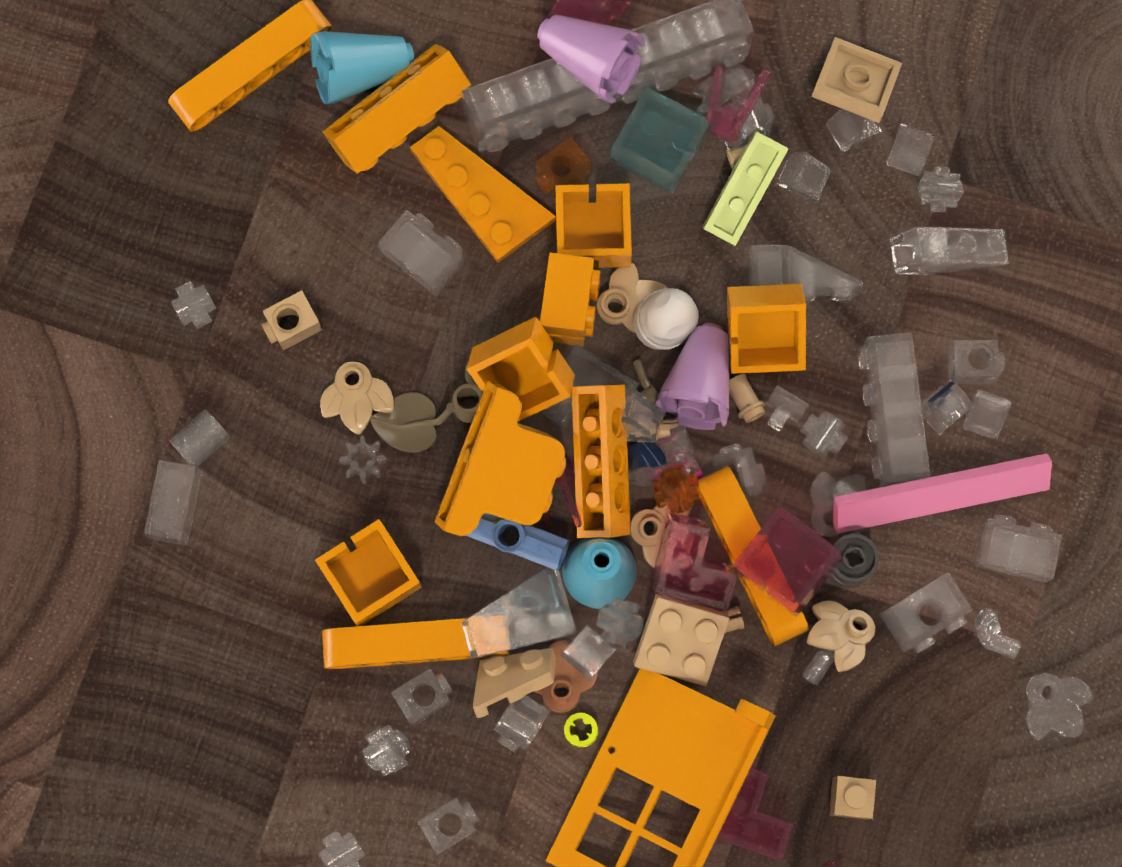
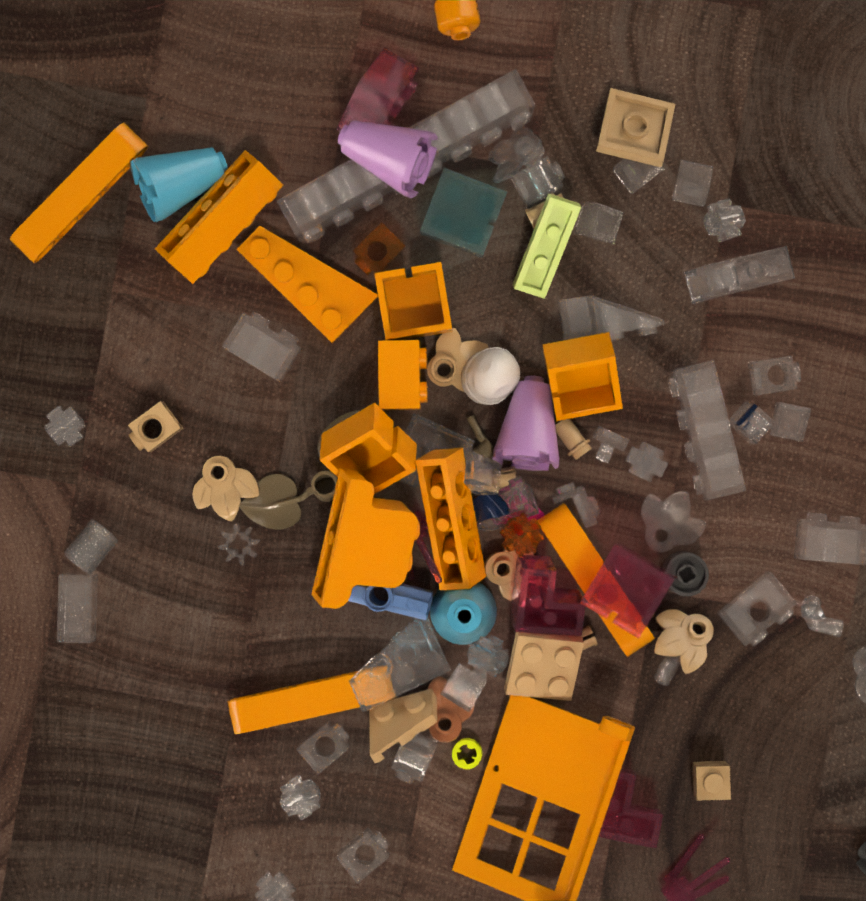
camera: 10 degrees left, 10 degrees up
light orange piece [315,519,422,626] -> none
clear pink plant [705,66,772,143] -> none
bright pink tile [833,453,1052,534] -> none

